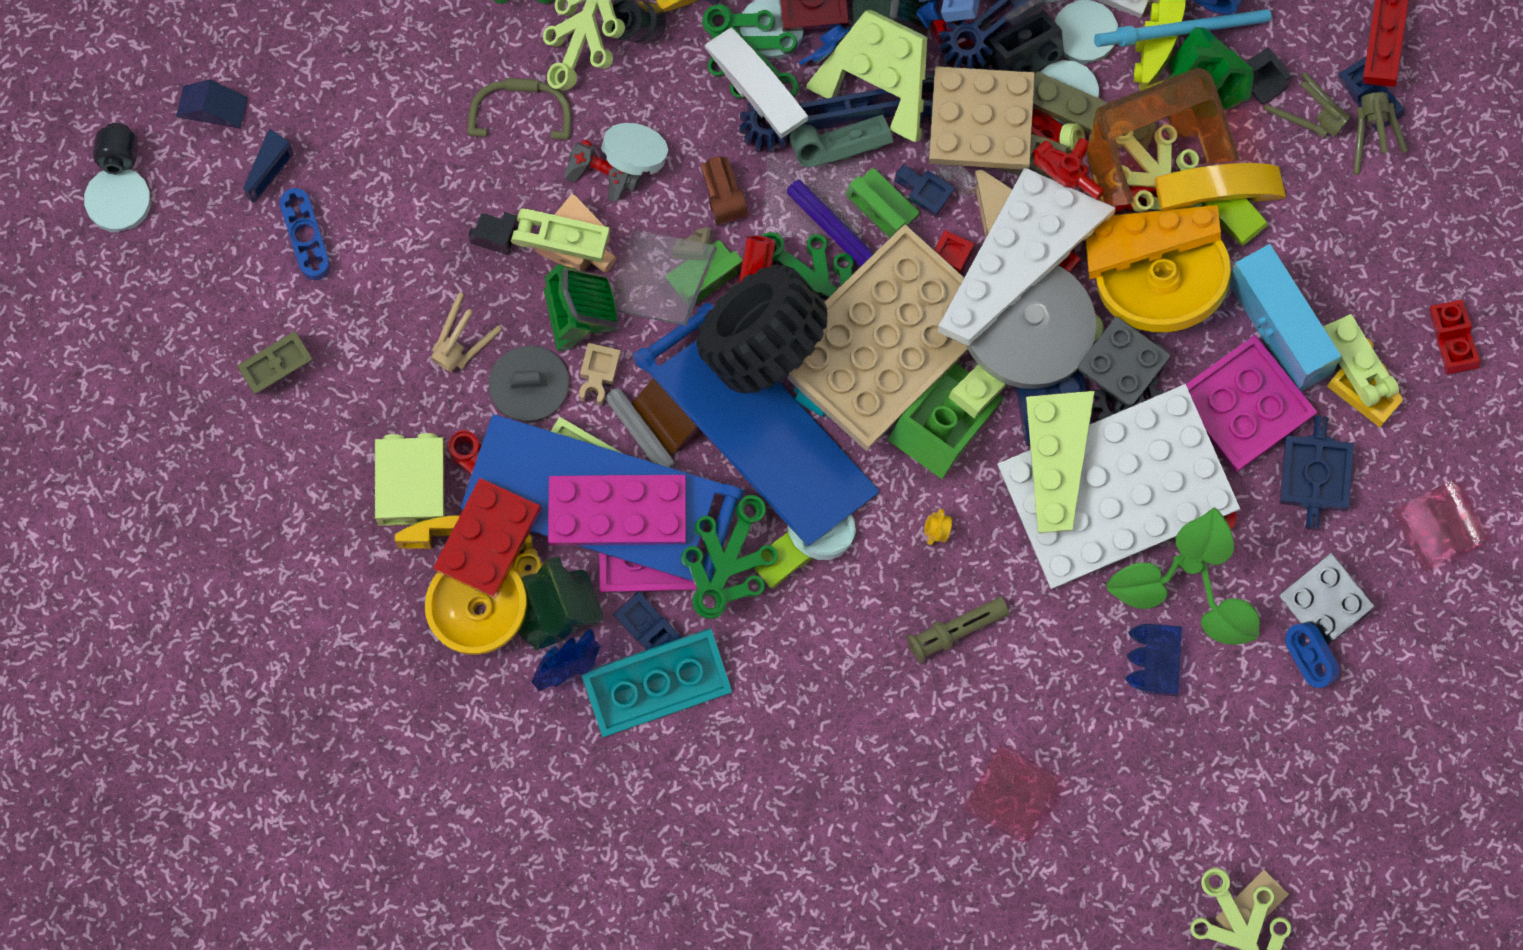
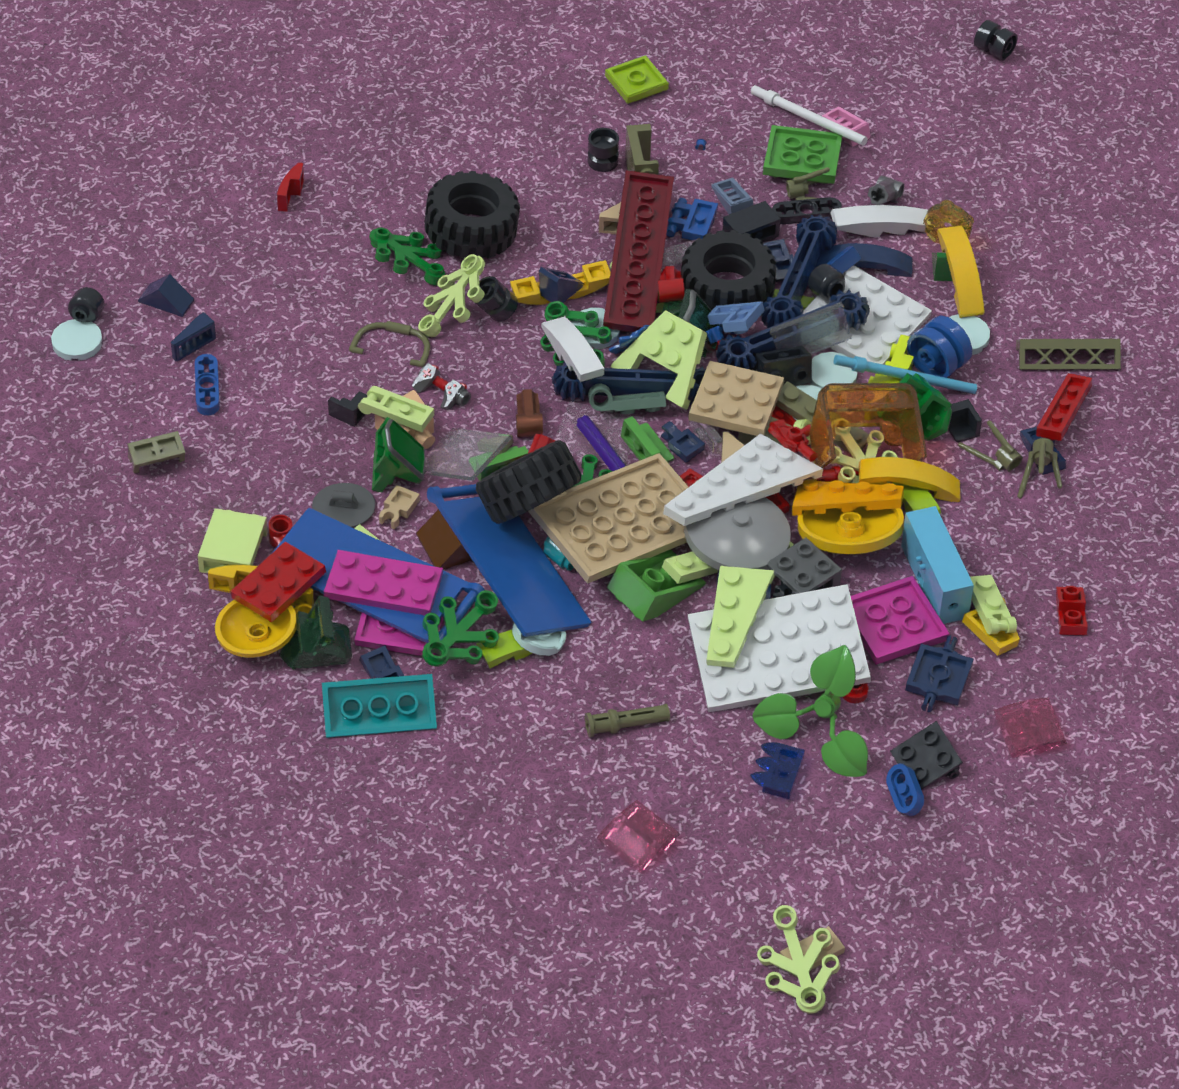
camera: 10 degrees right, 25 degrees down
tan plant [430,292,502,372] -> none
clear blue plate [531,629,601,691] -> none
light aqua tile [601,123,668,175] -> none
light grey axle [605,388,676,469] -> none
yellow plate [924,509,952,545] -> none

